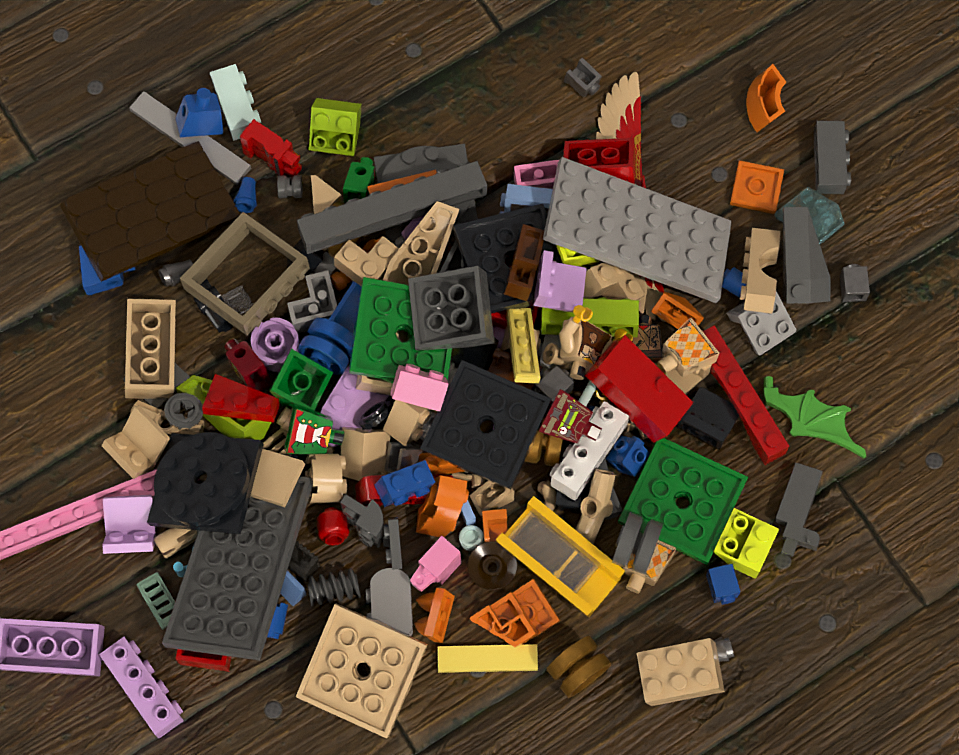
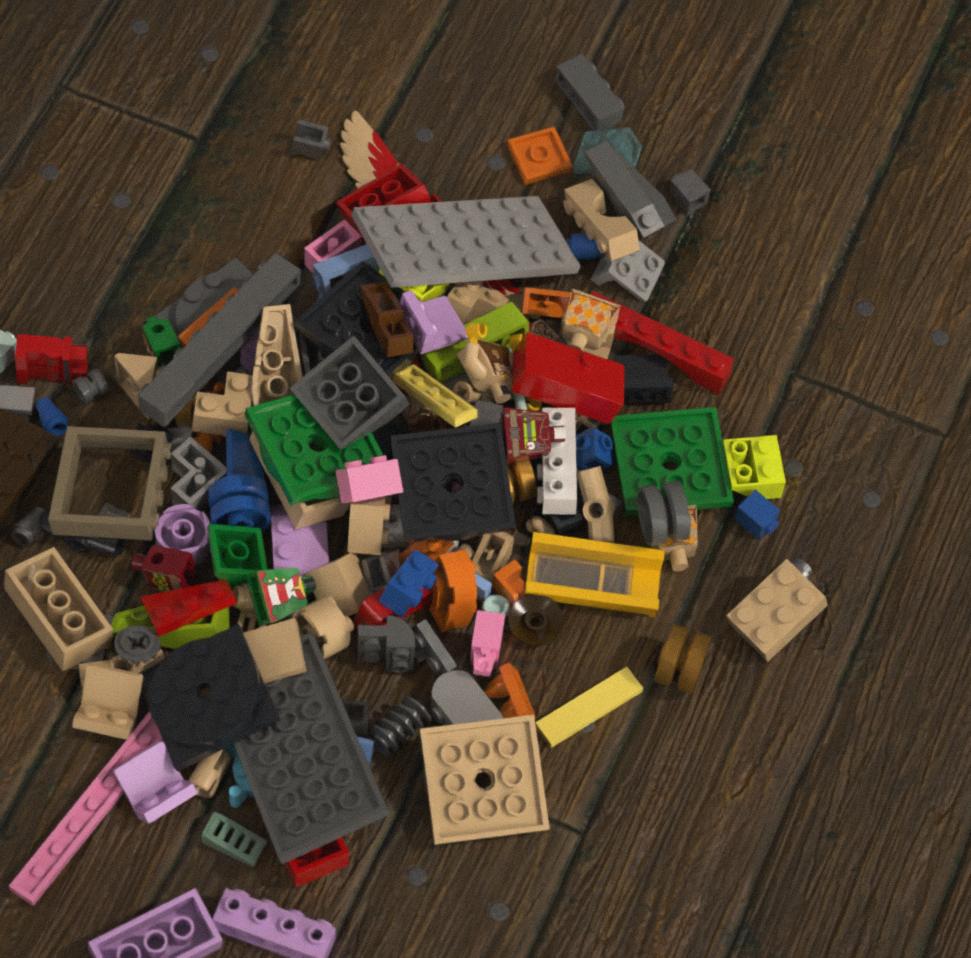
camera: 40 degrees left, 10 degrees down
lime slope [309,98,362,156] -> none
red head [317,507,349,546] -> none
black gear [359,401,393,430] -> none
orange slope [470,579,561,647] -> none
orange brick [746,64,786,132] -> none
bright green animal [762,376,866,458] -> none
dark grey piece [775,463,823,557] -> none

